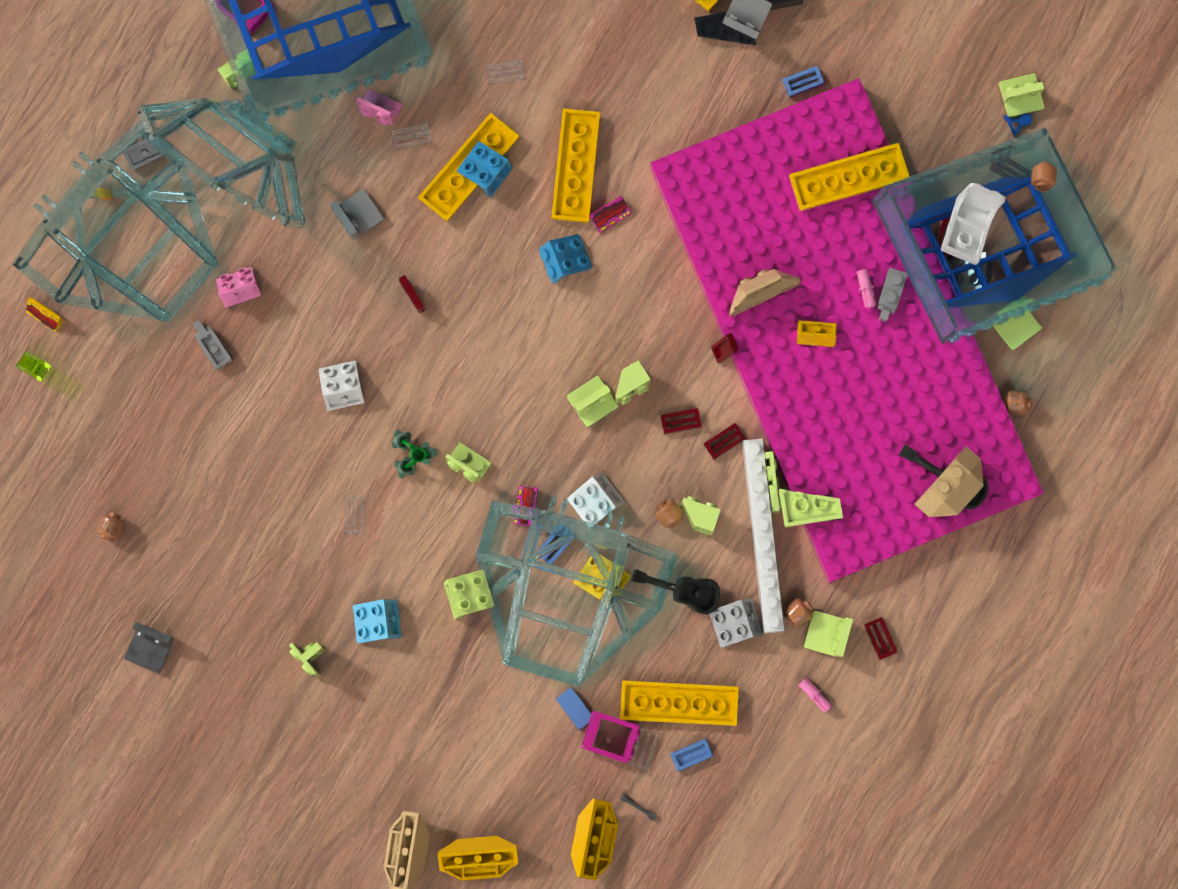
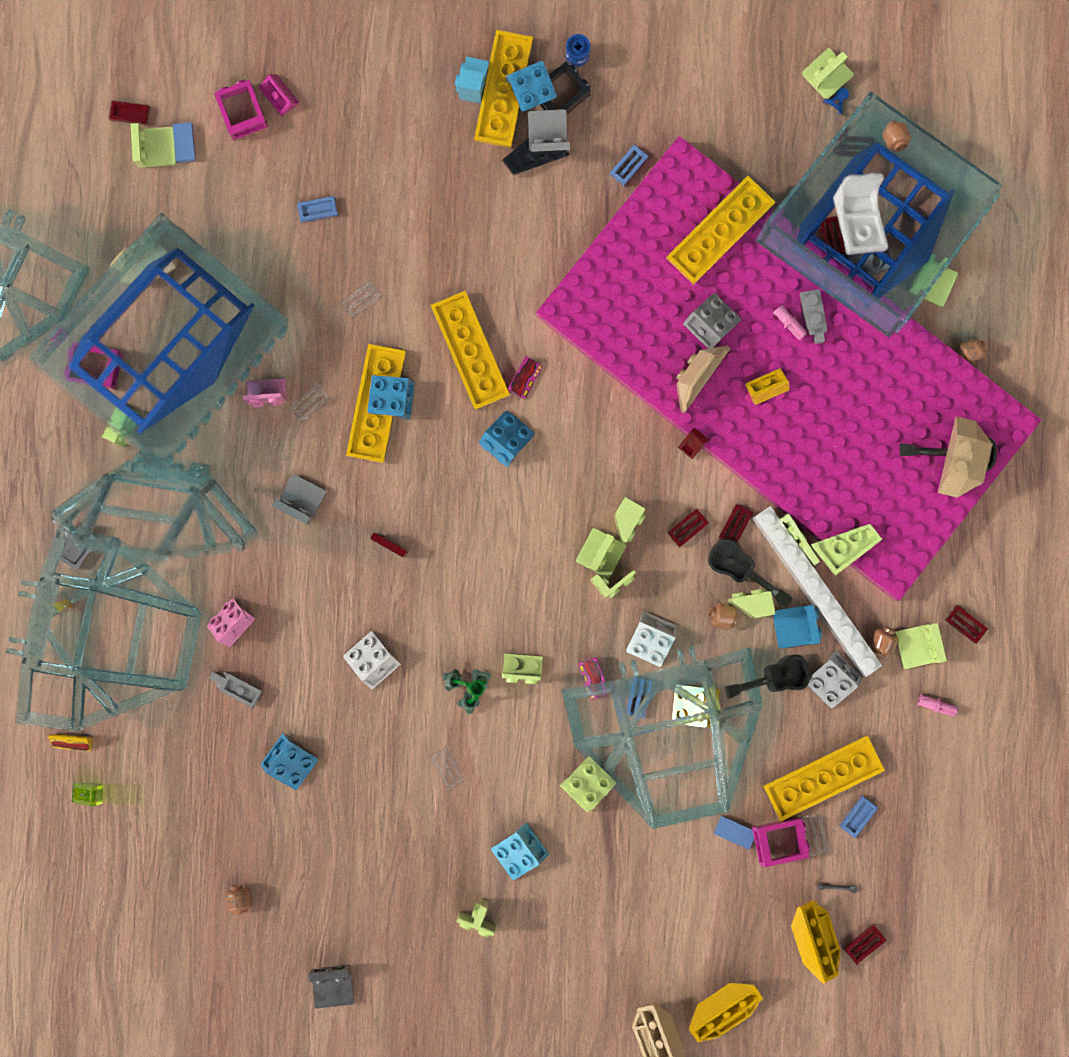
camera: 25 degrees left, 5 degrees up
none -> dark azure bracket [260,733,318,790]
none -> yellowish green bracket [590,570,636,598]
none -> light grey bracket [683,293,741,349]
none -> pearl dark grey piece [708,538,793,607]
none -> dark azure bracket [773,605,822,649]
none -> dark red tile [843,924,887,965]

